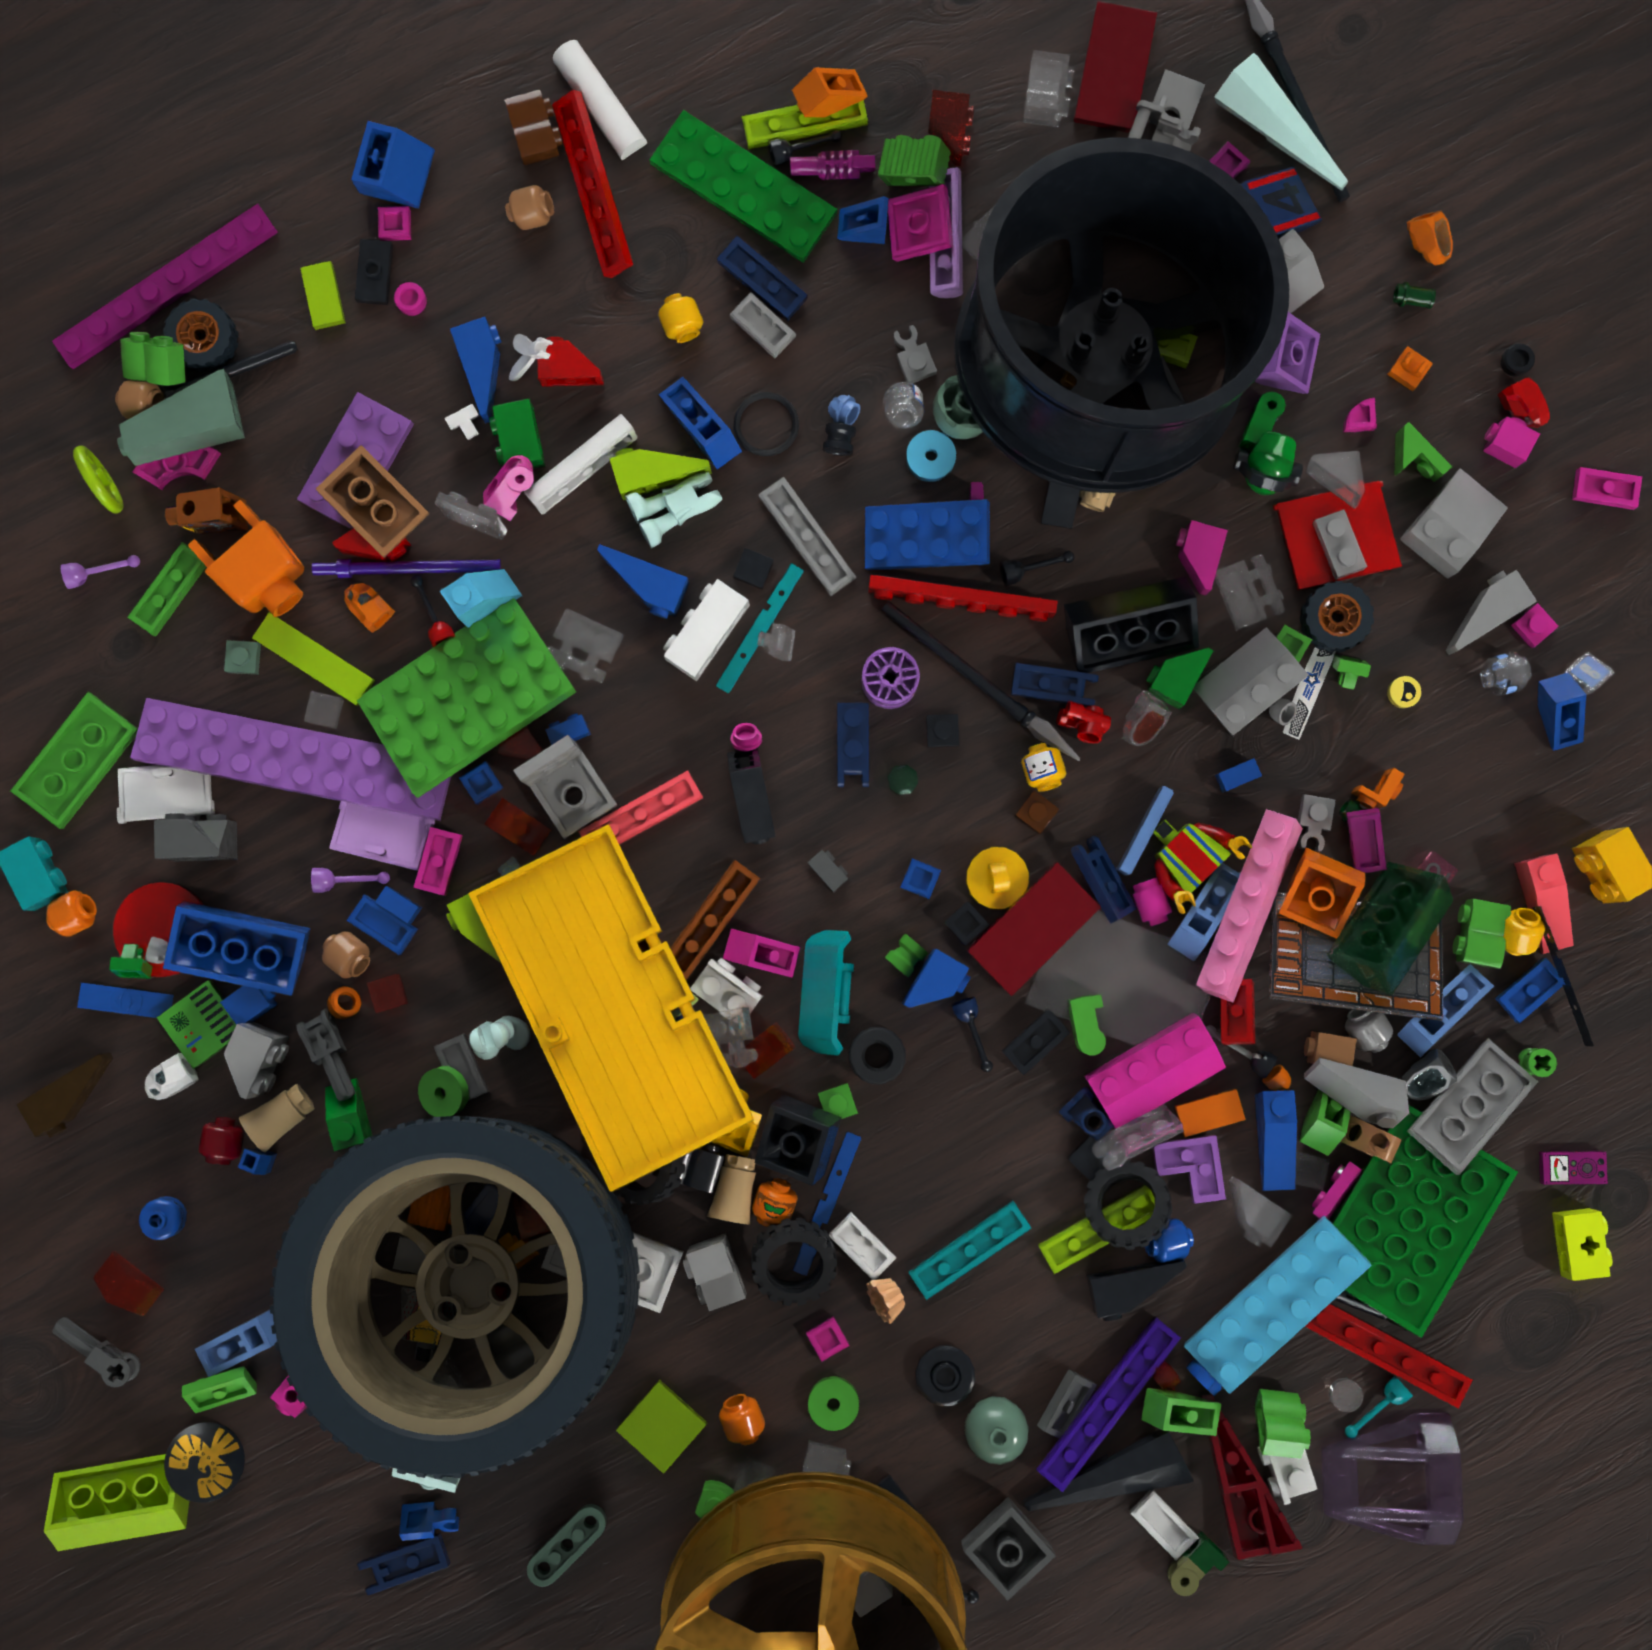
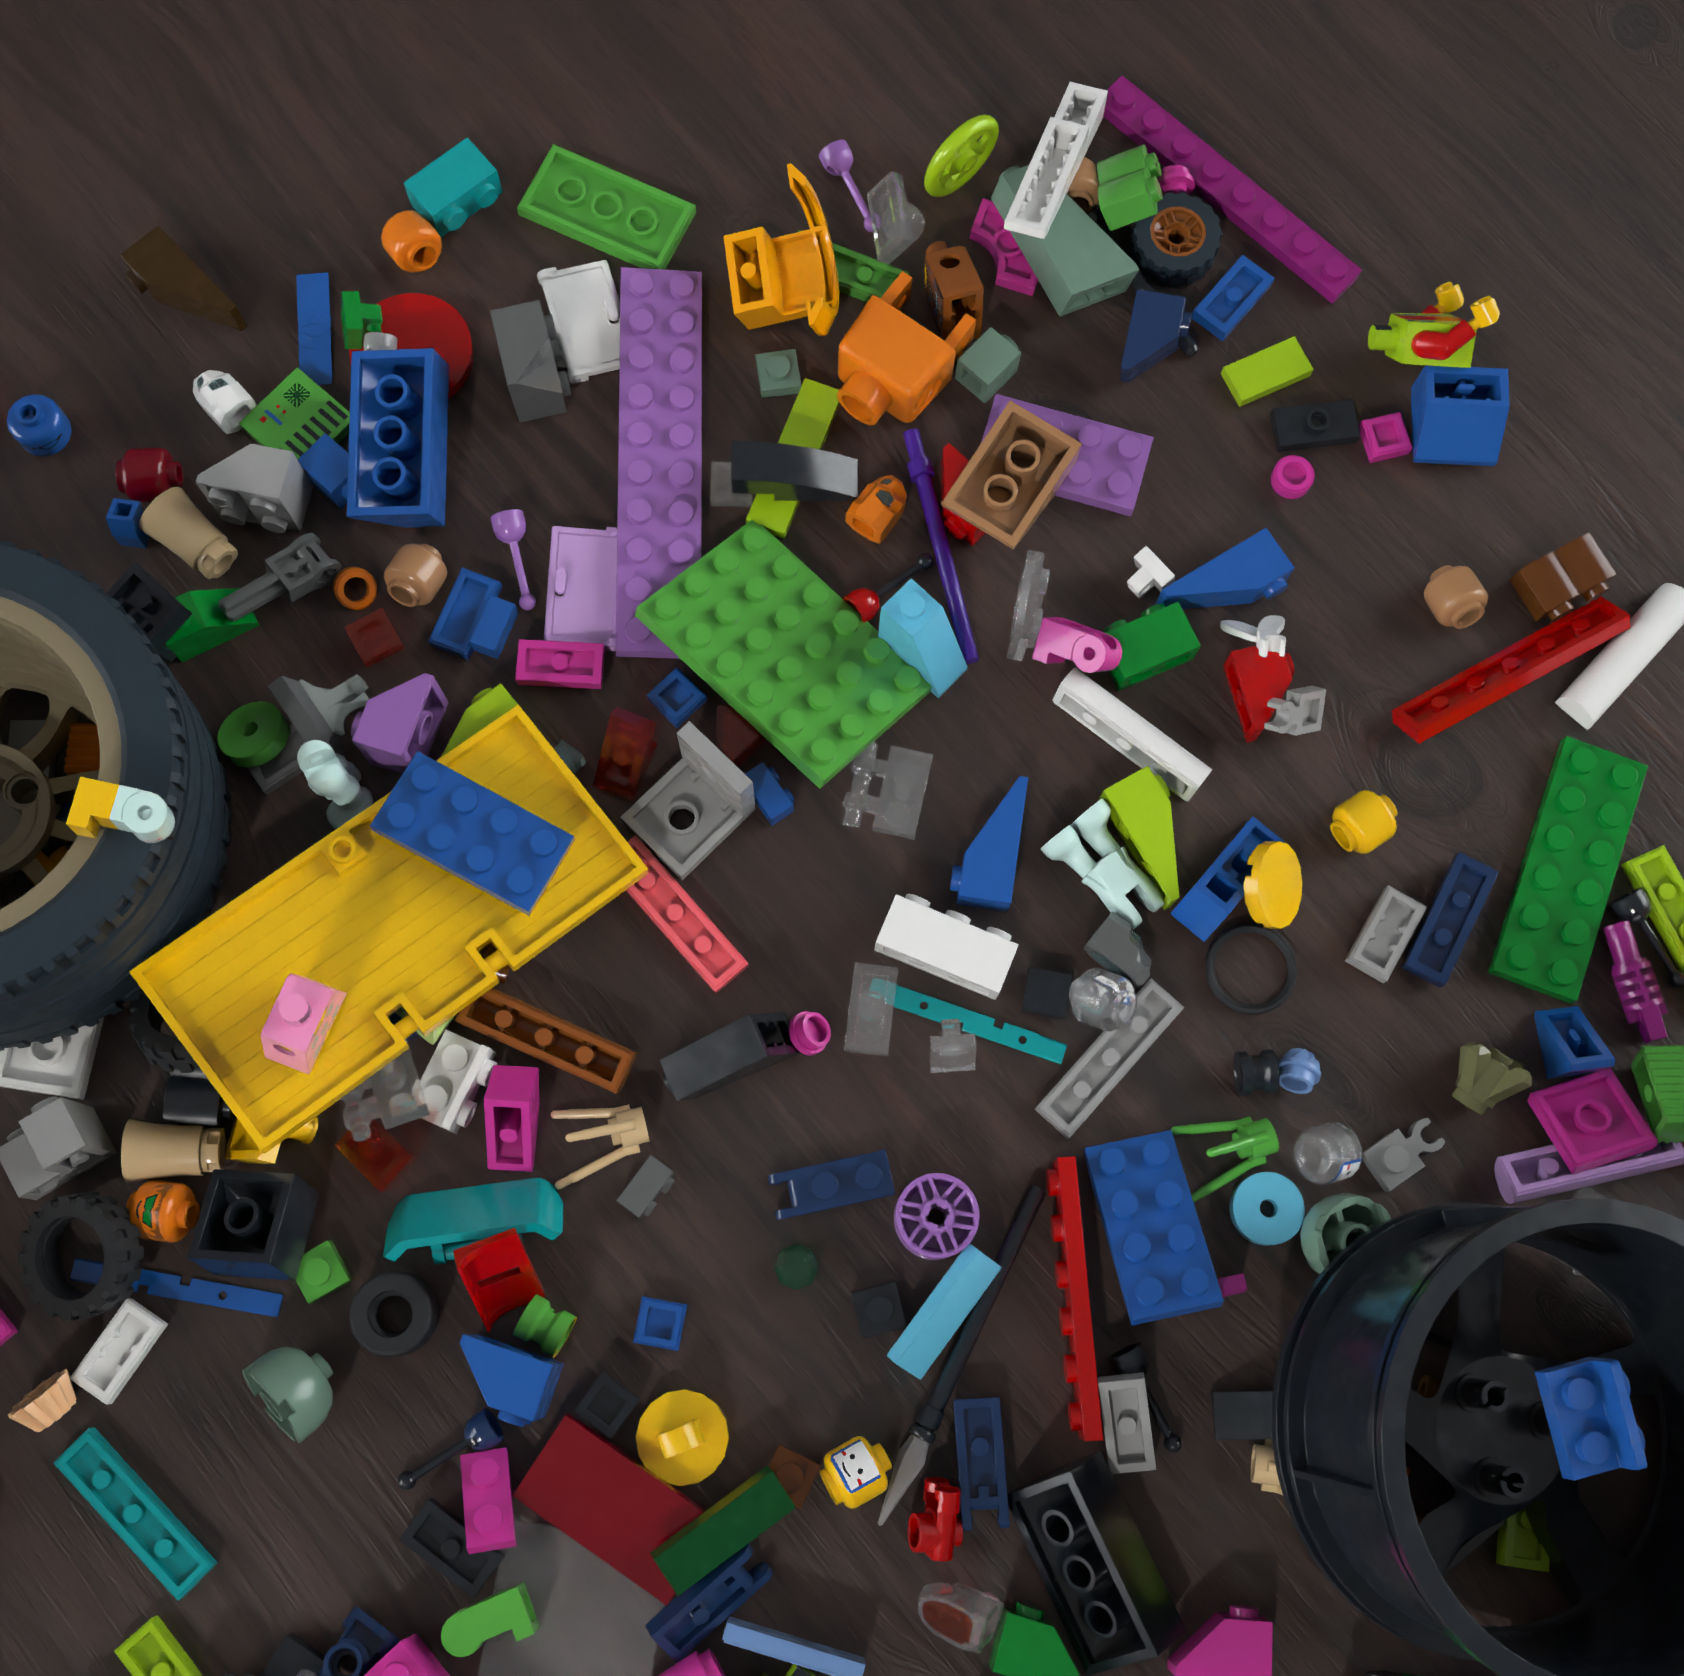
camera: 75 degrees right, 10 degrees down
none -> leg [66,777,175,843]
none -> black bracket [106,562,192,663]
none -> sand green cylinder [242,1346,333,1443]
none -> bright pink torso [261,973,347,1075]
none -> piece [268,674,369,754]
none -> medium lavender slope [351,673,449,774]
none -> blue plate [370,751,574,916]
none -> red piece [453,1228,545,1332]
none -> dark pink plate [460,1447,517,1554]
none -> tan plant [551,1104,650,1190]
none -> dark green tile [650,1465,796,1596]
none -> light orange piece [724,163,839,336]
none -> black slope [731,441,858,501]
none -> clear tile [844,962,898,1057]
none -> clear tile [867,171,924,265]
none -> medium azure tile [887,1244,1002,1380]
none -> sand green brick [955,327,1021,403]
none -> white slope [1004,82,1108,239]
none -> clear head [1069,968,1138,1032]
none -> dark grey rock [1083,911,1151,988]
none -> light grey plate [1097,1372,1156,1474]
none -> dark blue slope [1120,289,1192,383]
none -> dark pink plate [1157,165,1195,196]
none -> bright green plant [1171,1116,1279,1202]
none -> blue plate [1191,255,1275,342]
none -> yellow tile [1243,841,1302,929]
none -> light grey plate [1264,685,1326,736]
none -> torso [1368,282,1500,368]
none -> olive rock [1452,1042,1532,1115]
none -> blue bracket [1535,1357,1647,1481]

